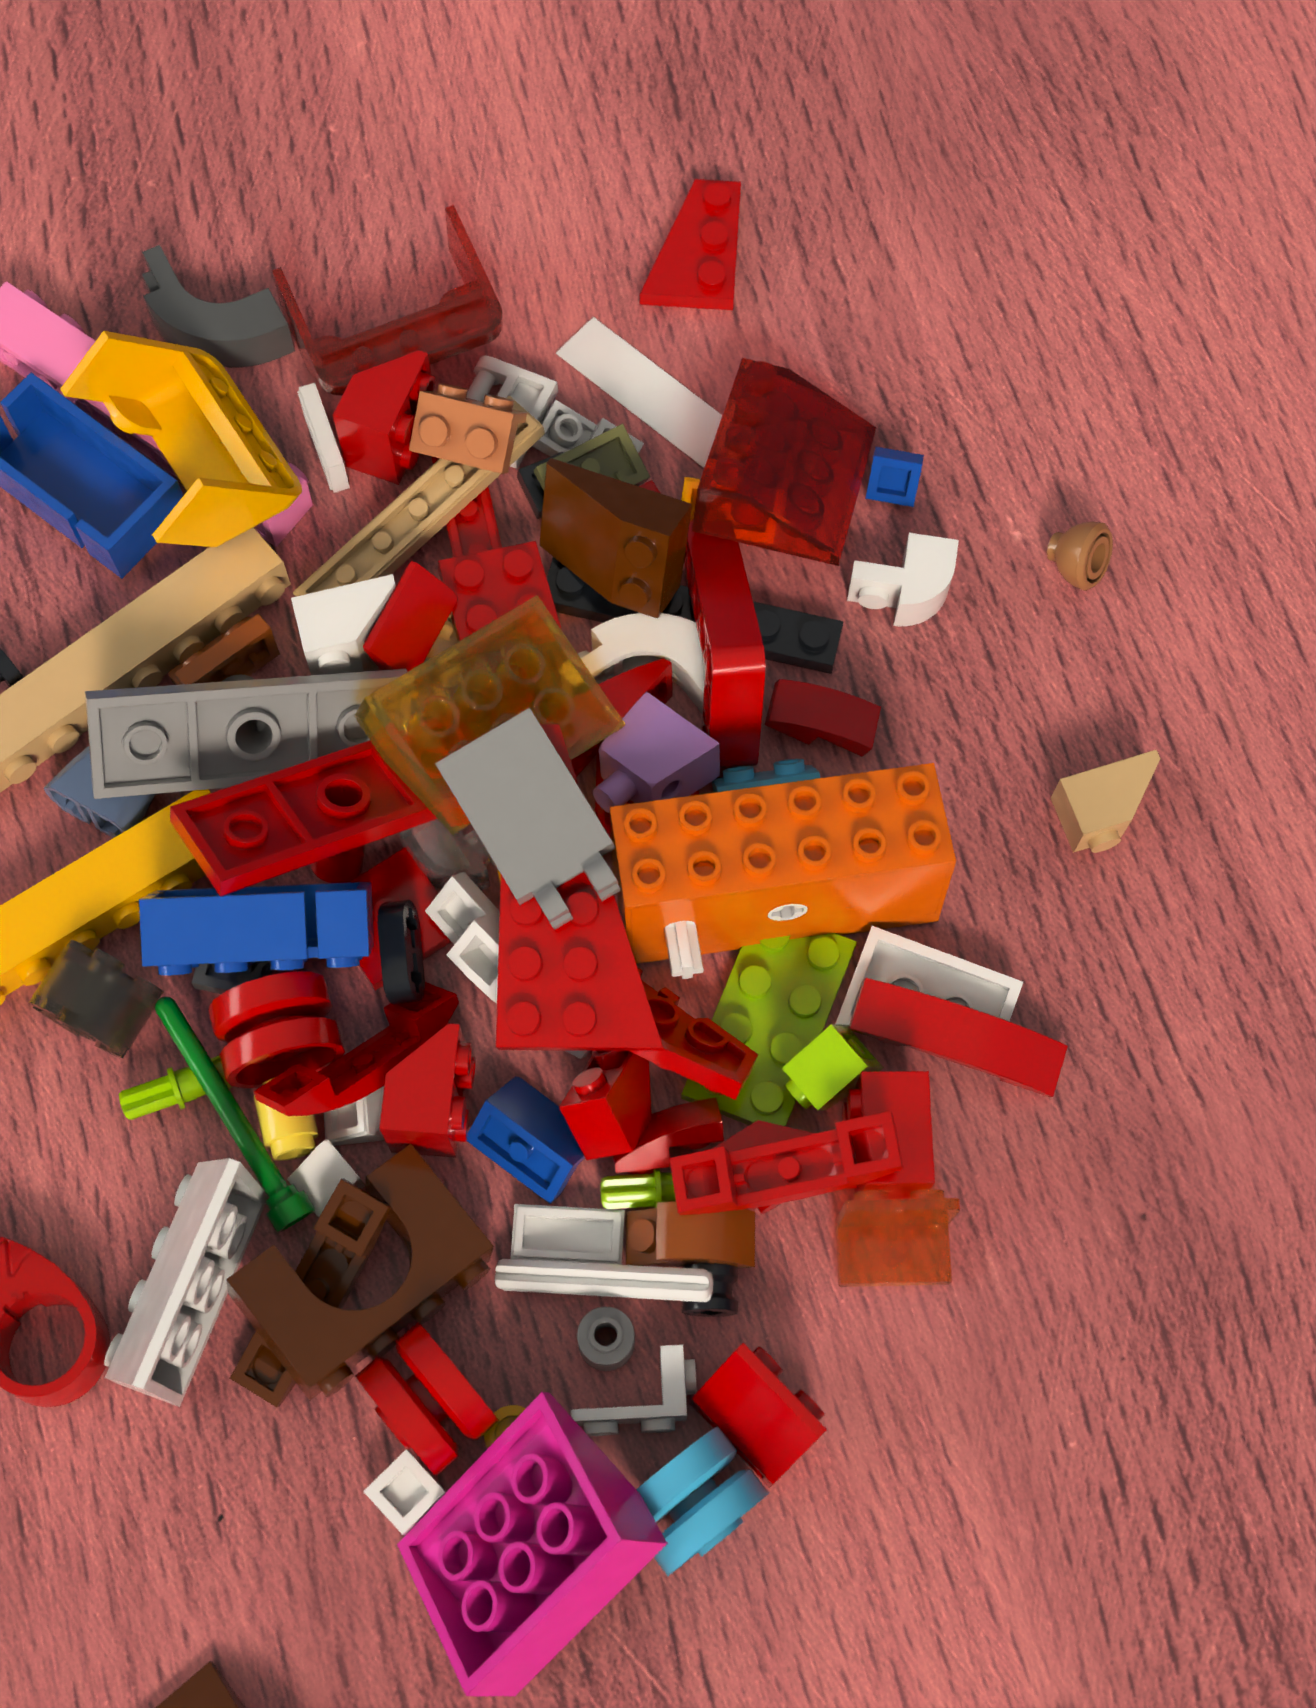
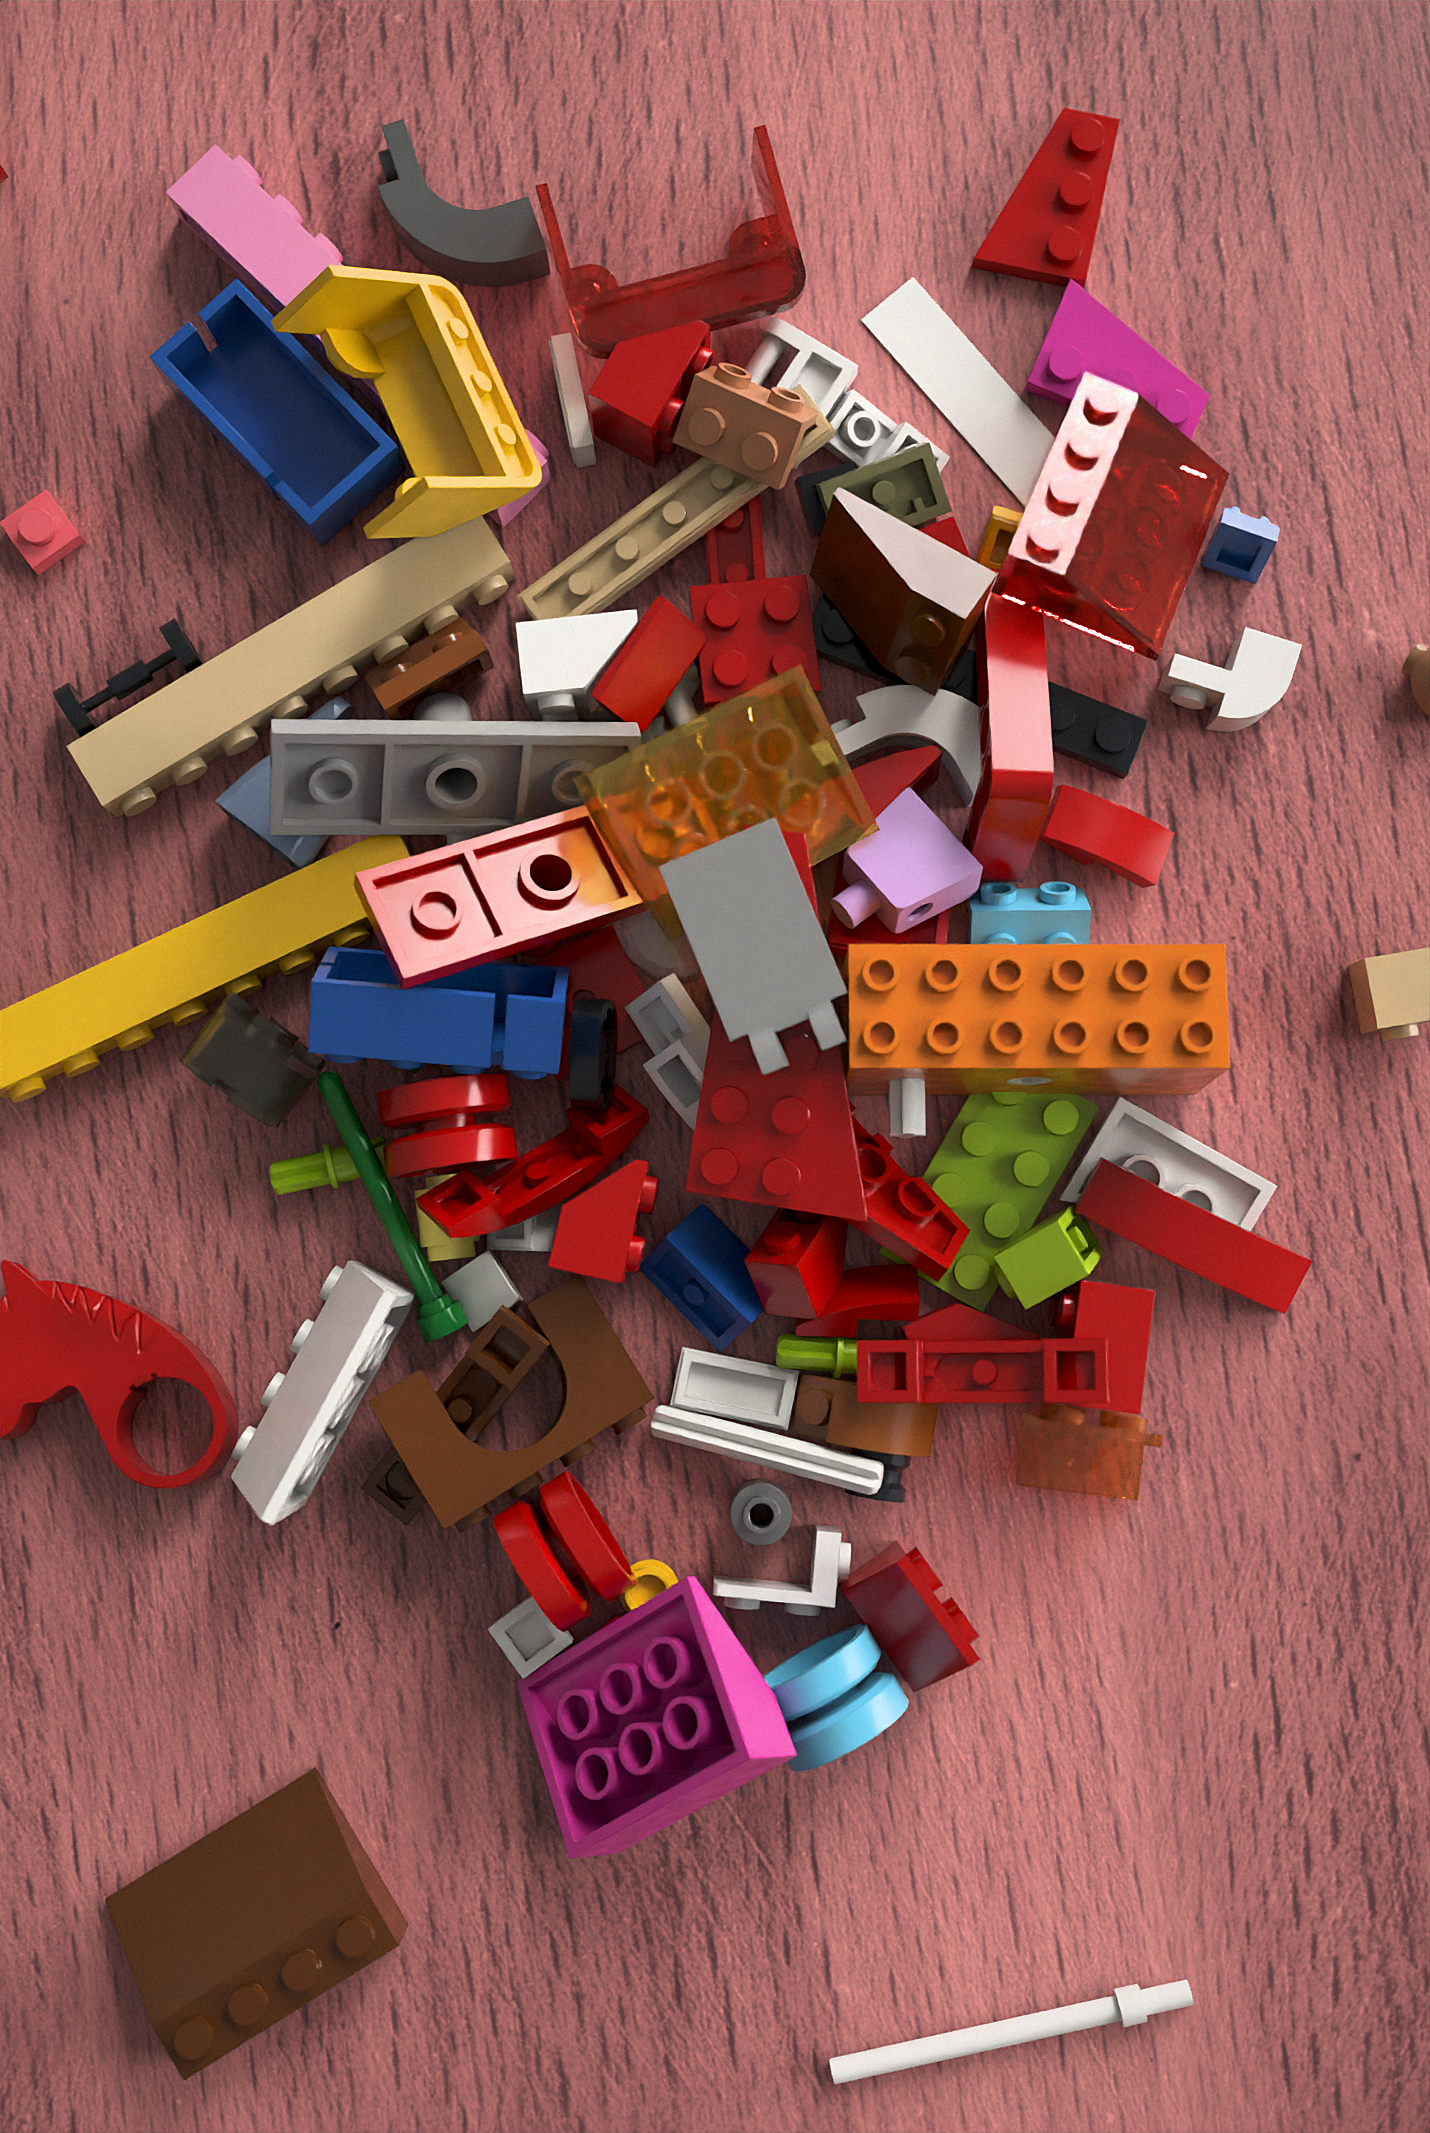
camera: 10 degrees right, 15 degrees up
none -> dark pink wing [1024,279,1210,455]

